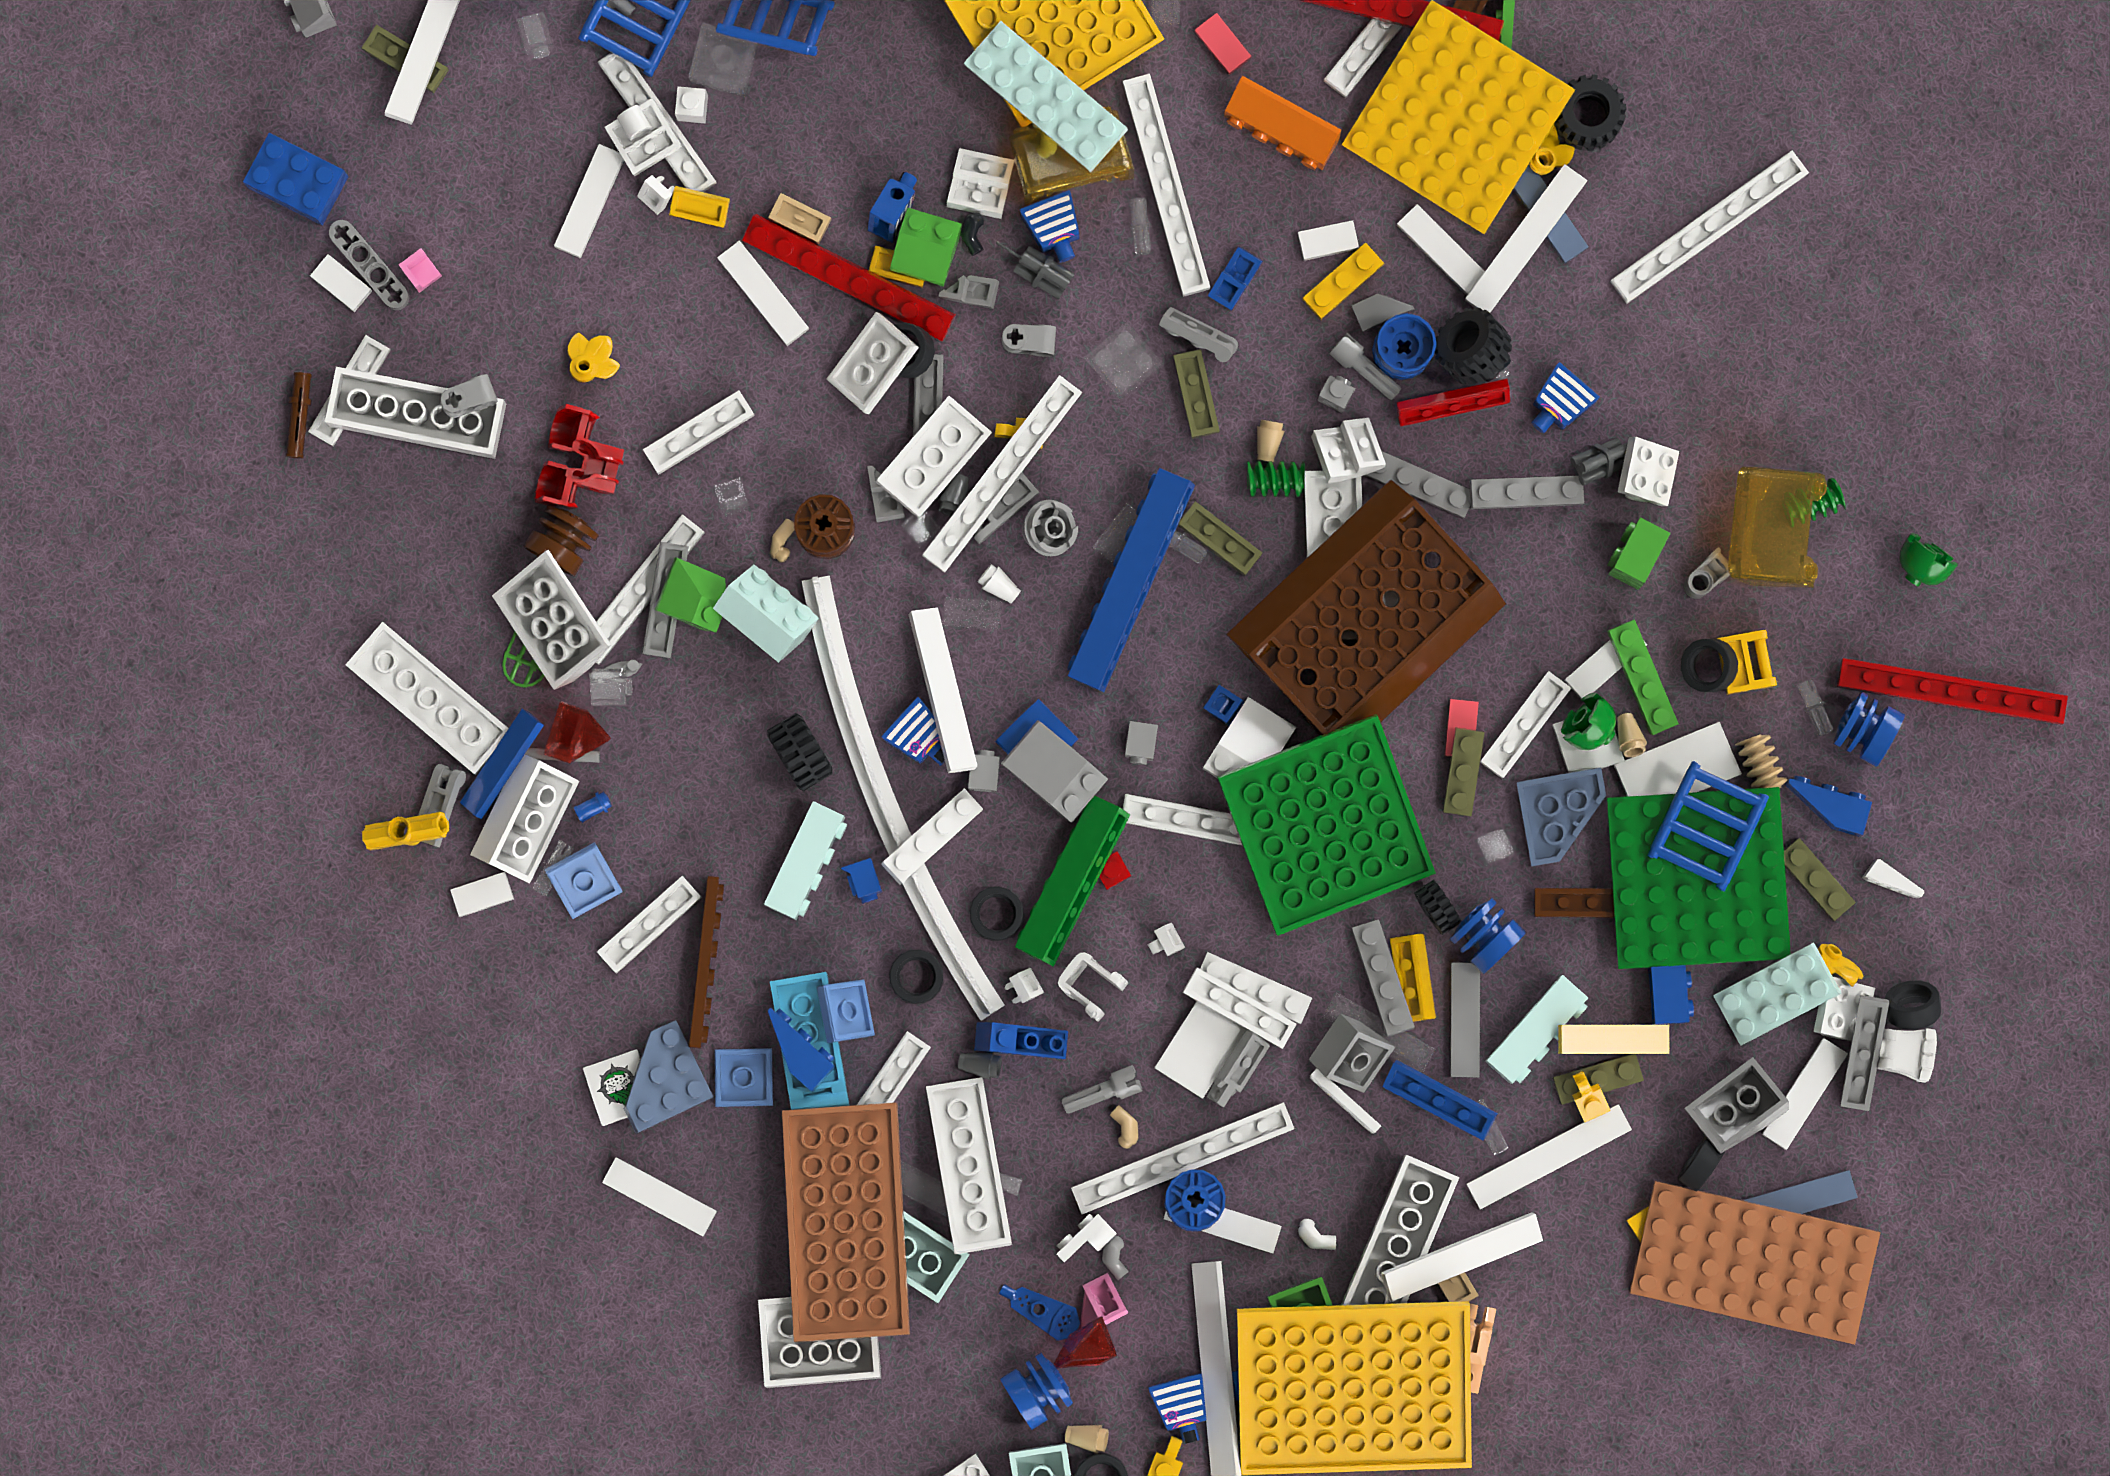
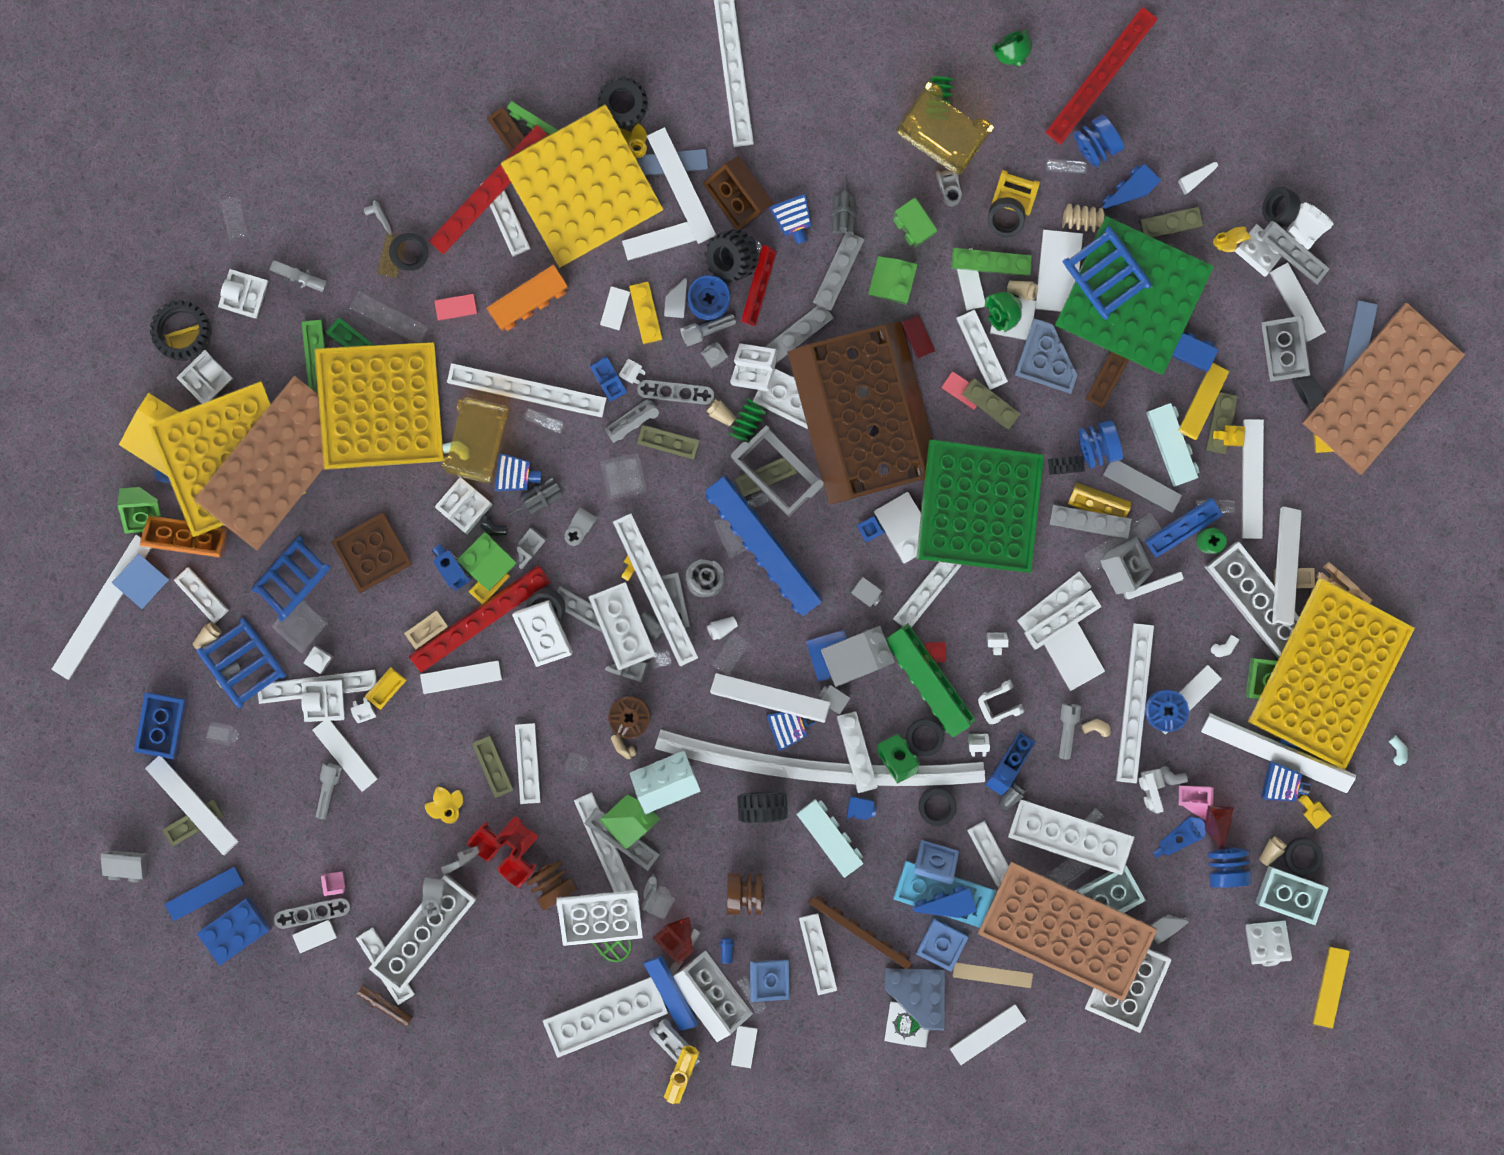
camera: 65 degrees left, 5 degrees up
light aqua plate [964,21,1128,172] -> none
light grey hinge [1207,1029,1270,1107] -> none
clear slope [1476,828,1515,865] -> none
white plate [1618,437,1679,506] -> none
light aqua plate [1713,942,1841,1046] -> none
none -> blue tile [164,866,245,921]
none -> light grey piece [316,763,342,819]
none -> reddish brown plate [331,513,412,593]
none -> light grey slope [441,846,480,875]
none -> olive plate [472,735,514,798]
none -> white tile [618,359,645,384]
none -> light grey beam [637,380,714,405]
none -> reddish brown slope [703,156,774,230]
none -> reddish brown wheel [727,873,764,915]
none -> light grey piece [731,425,824,517]
none -> bright green slope [868,256,918,305]
none -> green brick [877,734,920,784]
none -> dark red slope [901,315,935,359]
none -> tan sticker [953,963,1033,988]
none -> light grey slope [1150,914,1190,944]
none -> green piece [1196,528,1227,553]

